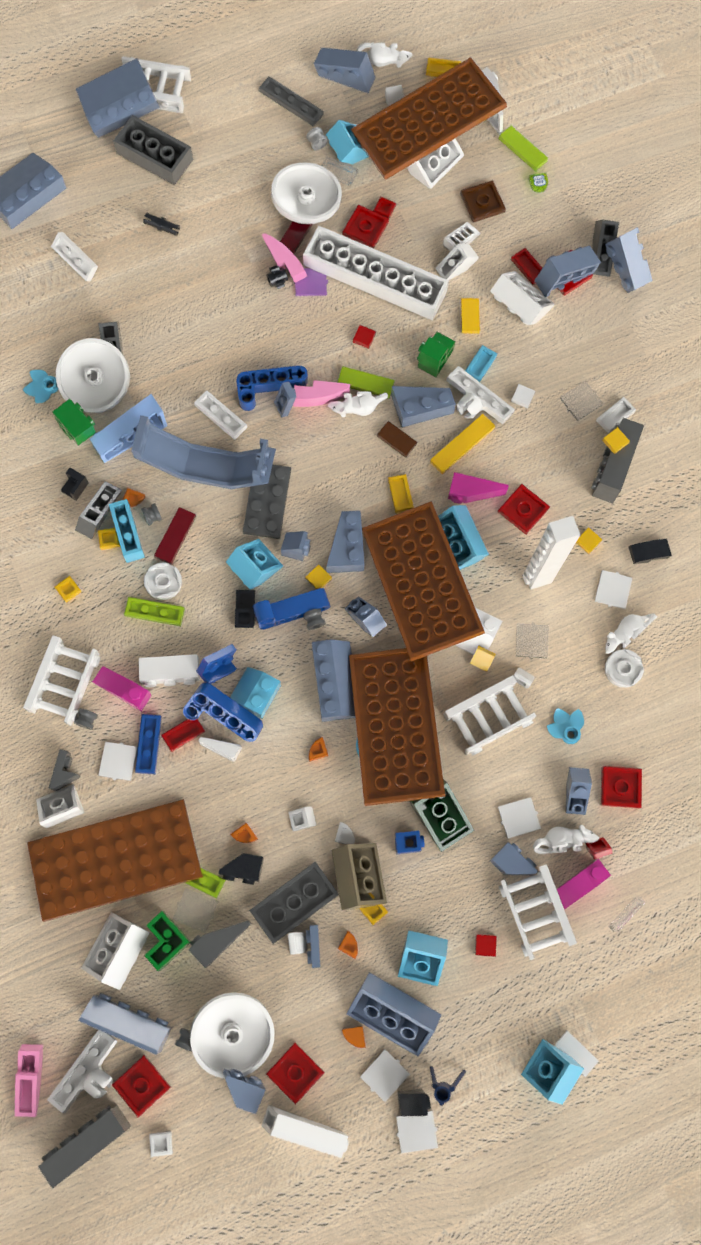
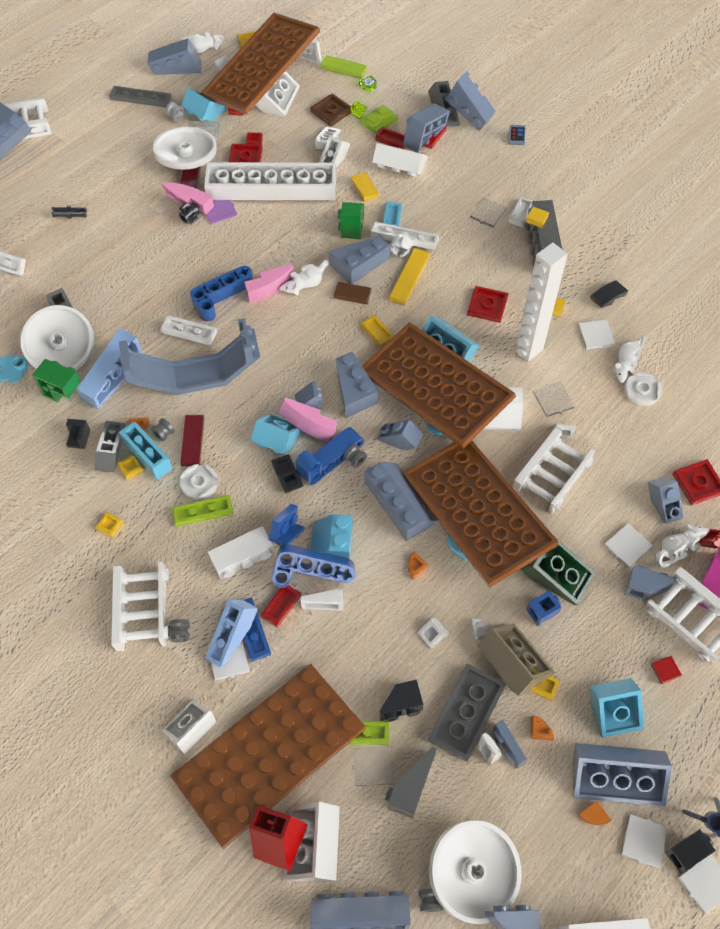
camera: 20 degrees left, 15 degrees down
dark grey slope [49,749,81,791] -> none
dark pink slope [92,666,152,712] -> none
dark grey brick [113,115,193,185] -> none
green brick [144,911,191,971] -> none
orange tile [230,822,258,843] -> none
dark grey plate [243,465,291,539] -> none
red tile [266,1042,325,1105] -> none
sand blue plate [274,382,296,418] -> none
yellow tile [305,564,332,589] -> none
lime tile [337,366,395,399] -> none
red tile [353,325,376,349] -> none
dark pink slope [448,472,509,504] -> none
yellow tile [470,645,496,672] -> none
white tile [511,384,535,409] -> none
medium azure plate [547,708,584,744] -> none
none -> light blue slope [205,600,258,668]
none -> red slope [249,805,308,872]
none -> bright pink slope [279,398,337,443]
none -> clear neon green tile [350,102,368,120]
none -> lime plate [361,104,398,135]
none -> slope [509,125,526,145]

